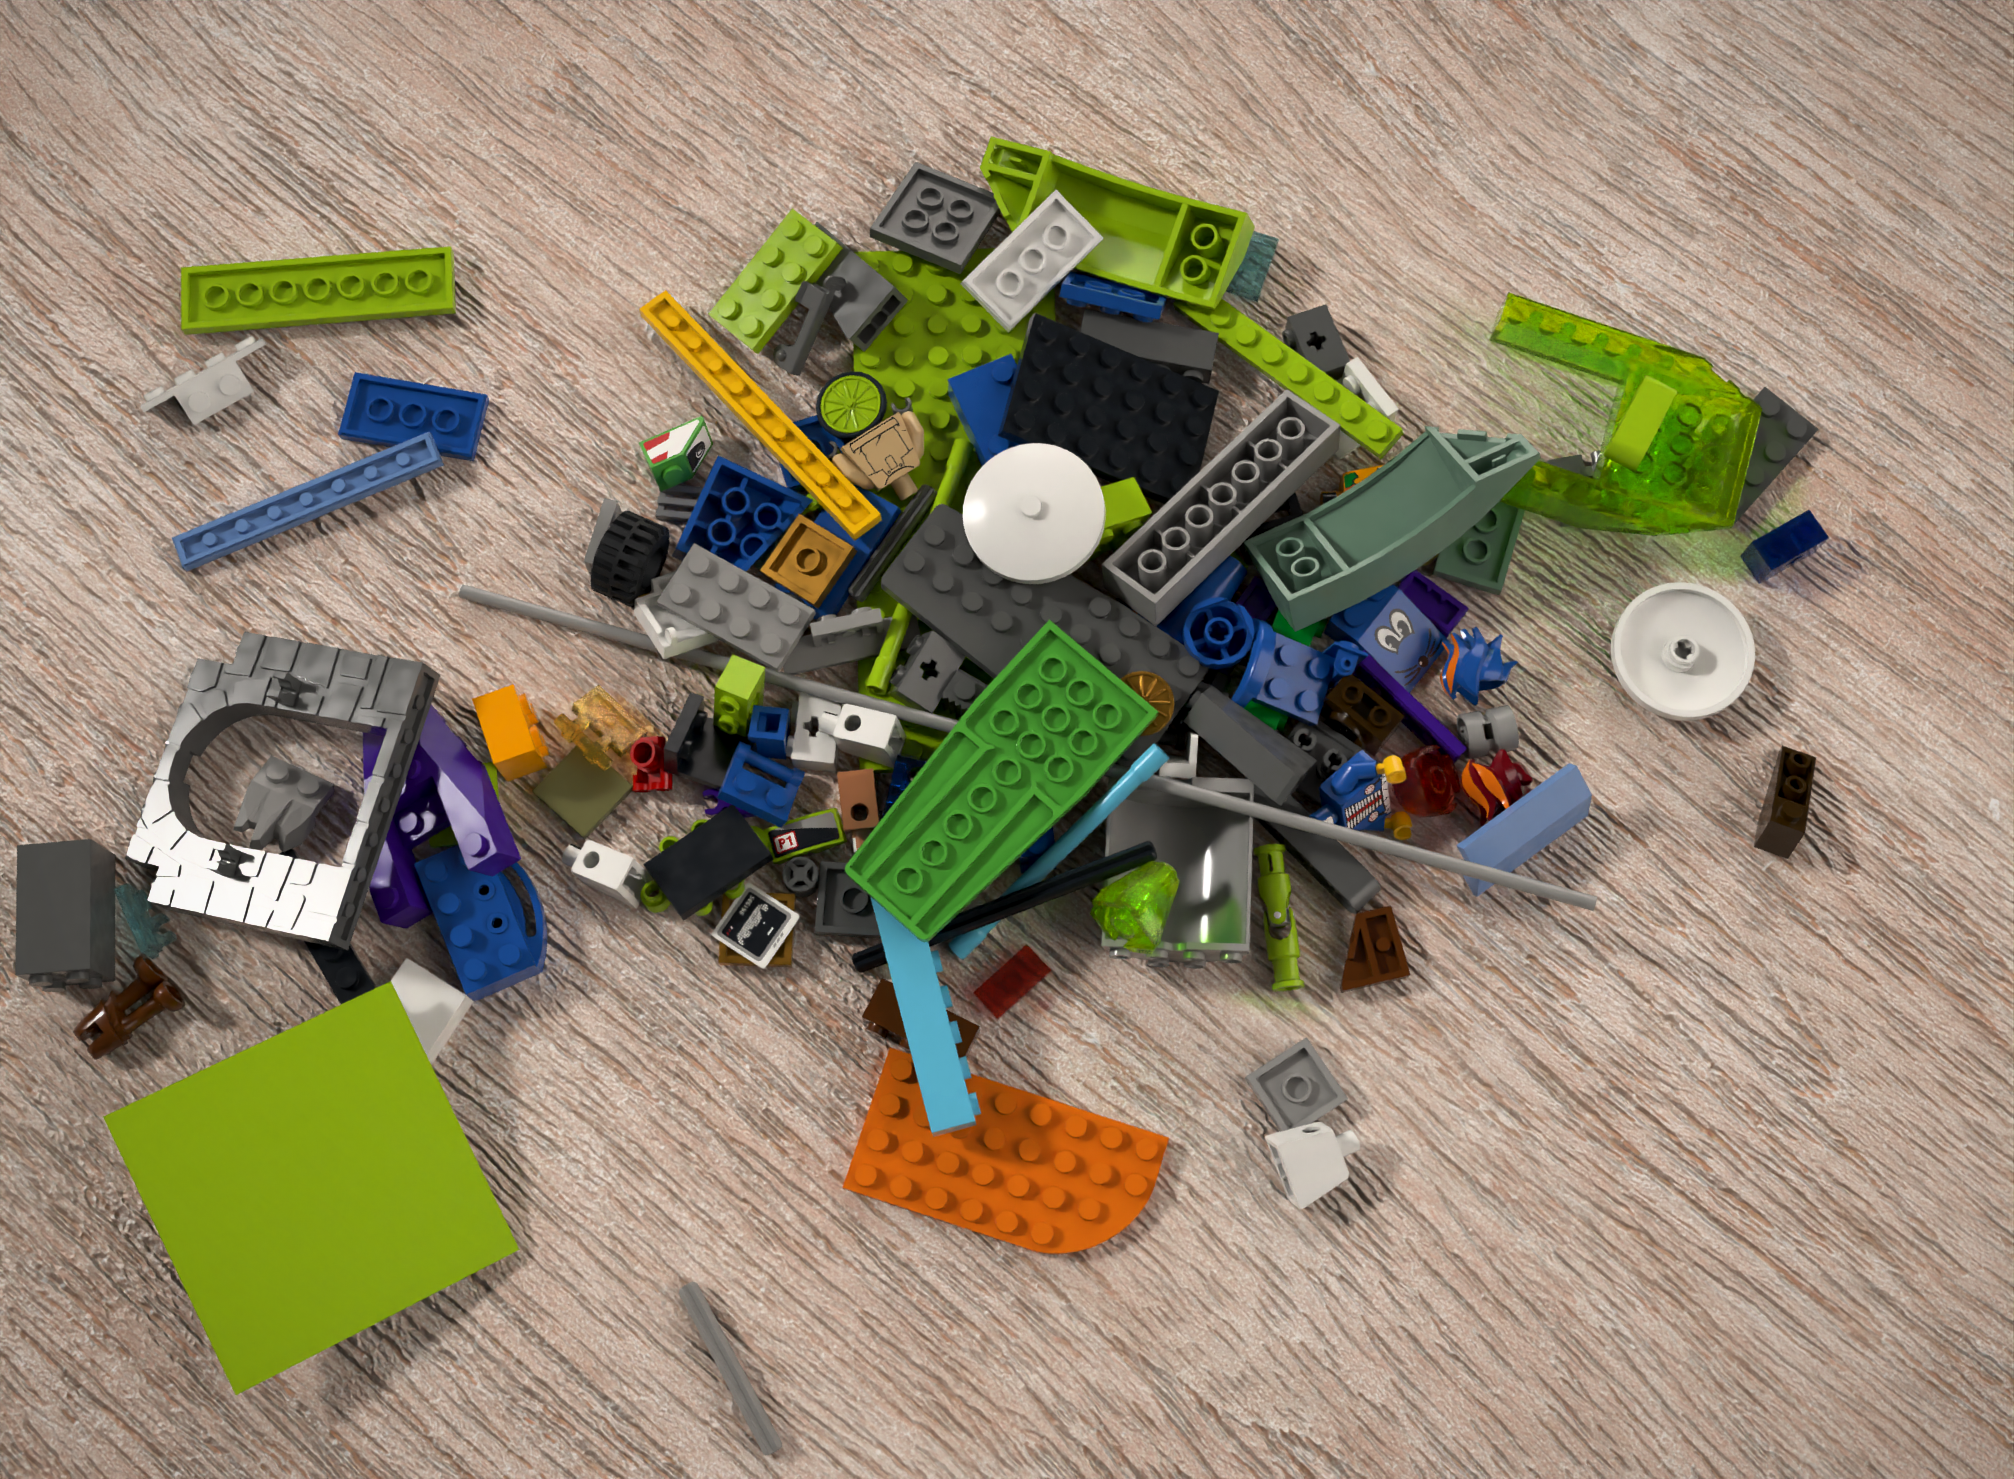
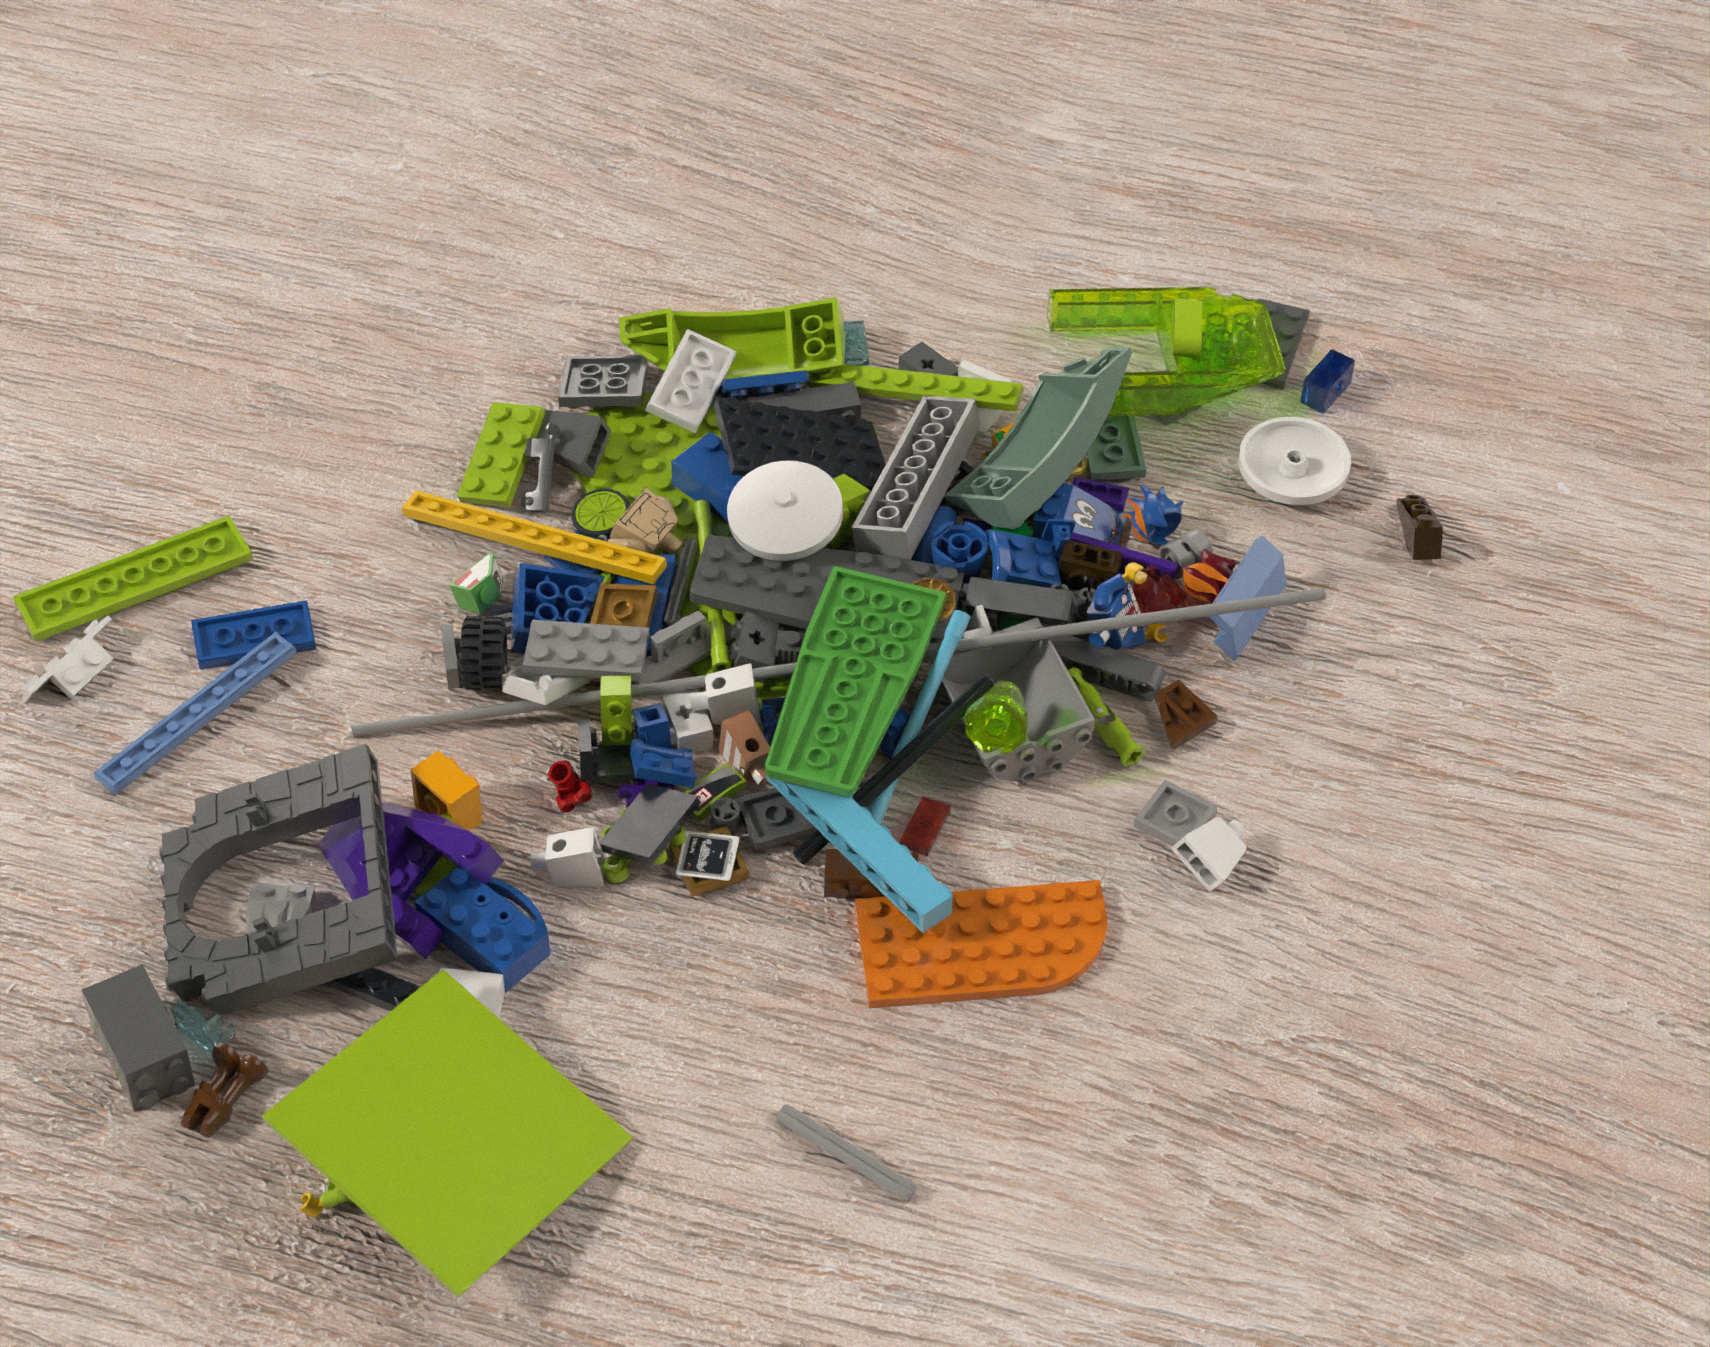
camera: 25 degrees left, 25 degrees down
olive tile [532,740,633,840] -> none
clear yellow plate [554,685,648,771] -> none

